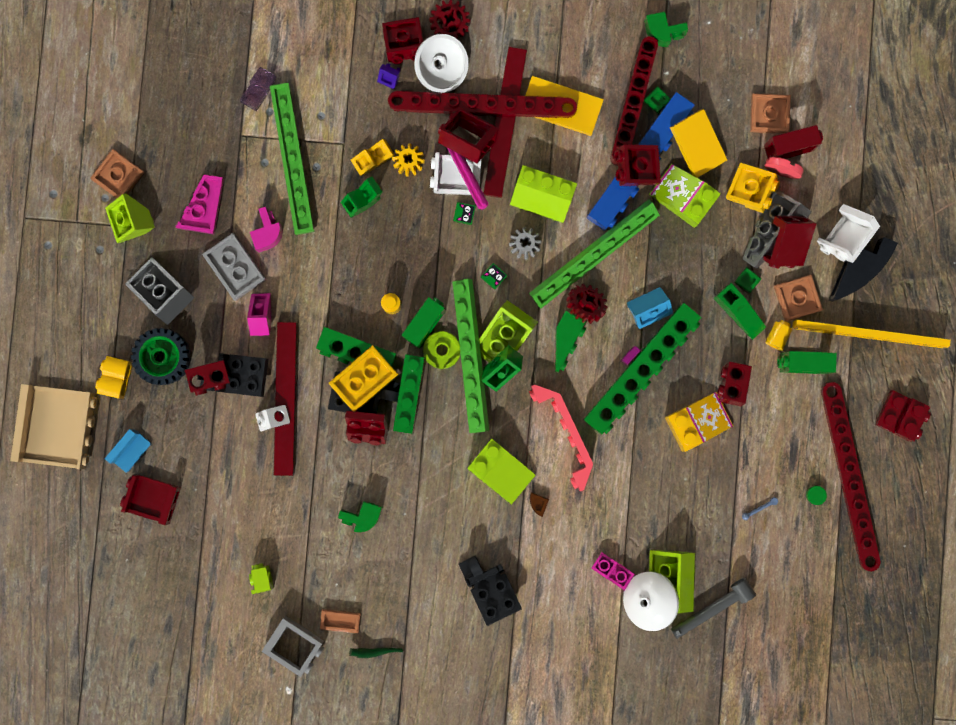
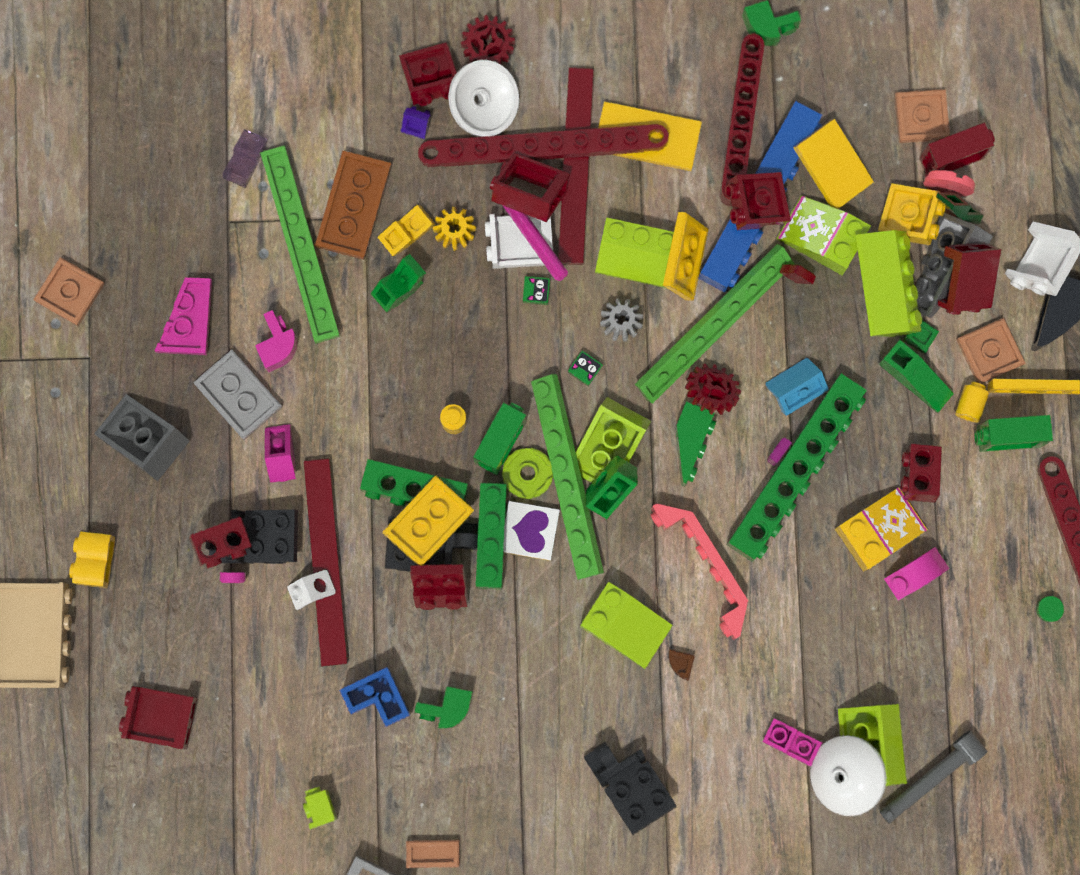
camera: 10 degrees left, 5 degrees down
lime slope [105,194,155,243] -> none
dark azure panel [105,429,151,472] -> none
wheel [131,328,191,385] -> none
green tile [644,86,671,114] -> none
sand blue hinge [742,497,778,520] -> none
none -> dark pink tile [220,572,246,583]
none -> dark orange plate [315,151,392,260]
none -> blue brick [339,667,411,727]
none -> tile [503,501,559,561]
none -> yellow tile [663,212,709,301]
none -> dark red tile [779,264,816,284]
none -> lime slope [856,230,922,337]
none -> dark pink brick [884,547,949,601]
none -> dark green slope [936,192,984,224]

